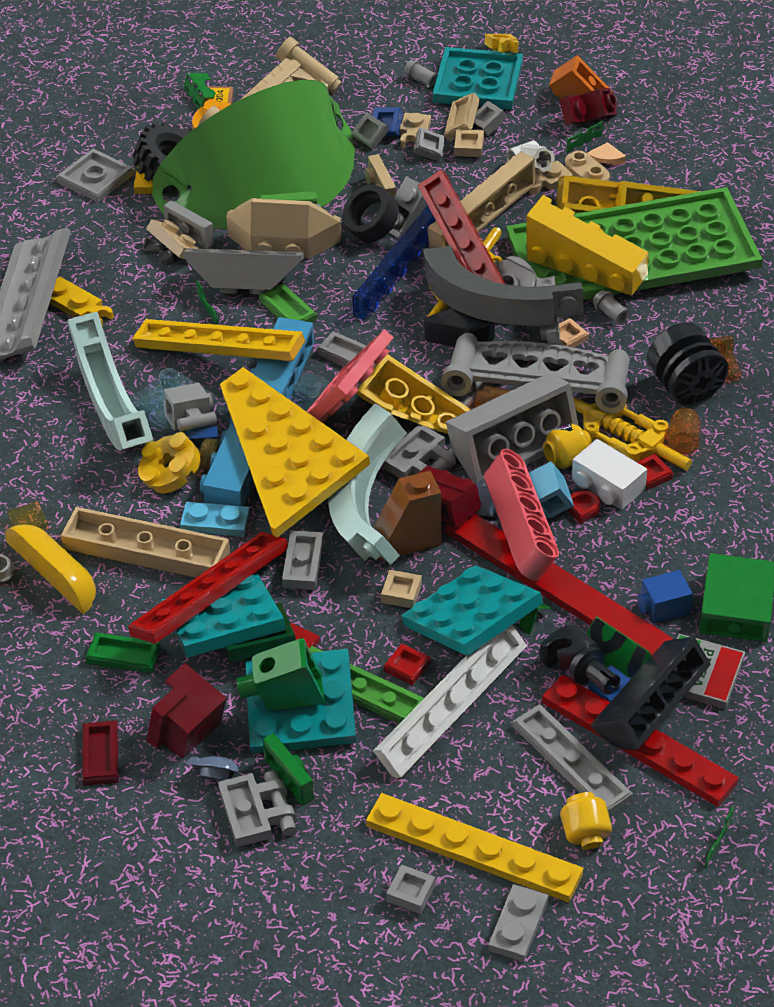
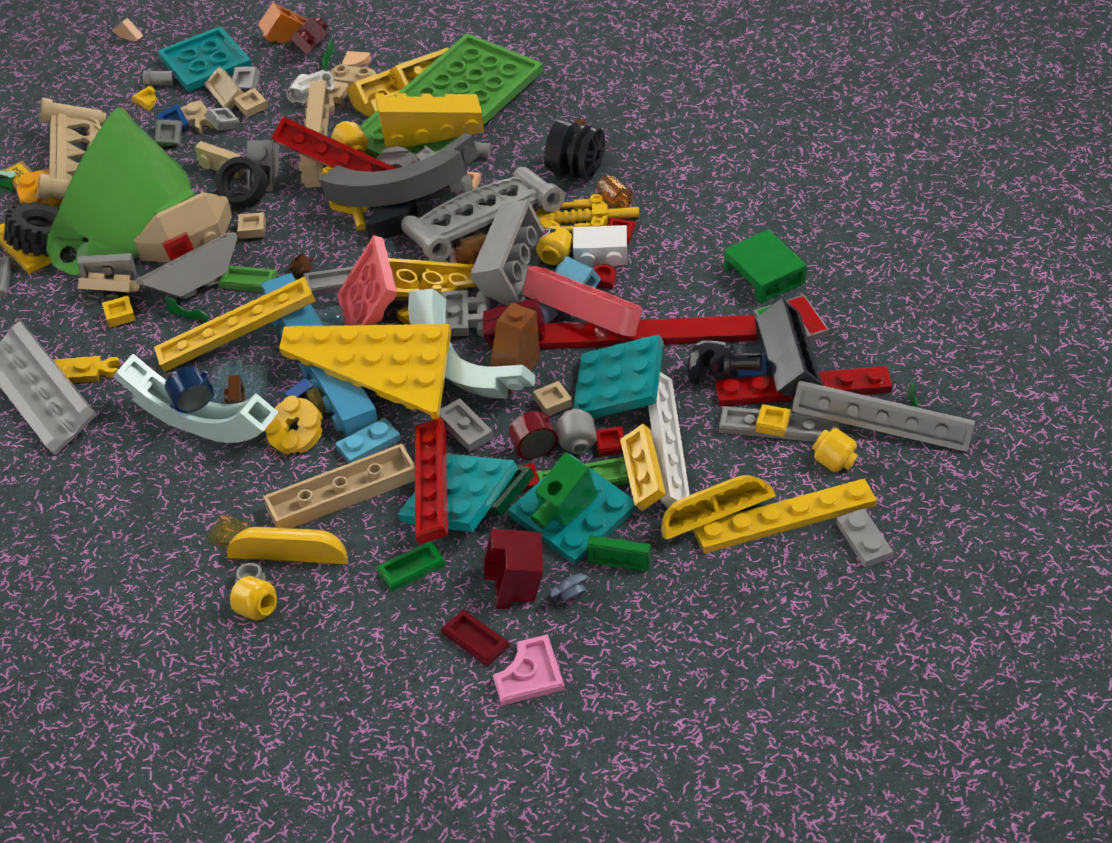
camera: 40 degrees left, 0 degrees up
light grey brick [164,383,217,431] -> none
light grey plate [218,771,296,847] -> none
clear blue plate [352,205,436,320] -> none
light grey plate [386,864,436,914] -> none
yellow plate [485,34,519,53] -> none
slope [587,616,652,679] -> none
blue brick [637,570,693,624] -> none
none -> yellow plate [102,296,136,328]
none -> light nougat tile [112,18,143,42]
none -> yellow tile [132,86,157,111]
none -> red tile [162,232,194,261]
none -> clear blue piece [164,366,214,414]
none -> reddish brown plate [224,374,245,404]
none -> tan plate [237,212,266,239]
none -> reddish brown plate [288,253,314,277]
none -> yellow head [331,121,368,153]
none -> bright pink tile [493,634,565,706]
none -> dark red piece [508,411,558,460]
none -> light grey head [556,409,597,454]
none -> yellow plate [620,424,666,510]
none -> yellow brick [661,475,776,540]
none -> yellow tile [755,404,791,437]
none -> light grey plate [792,381,975,452]

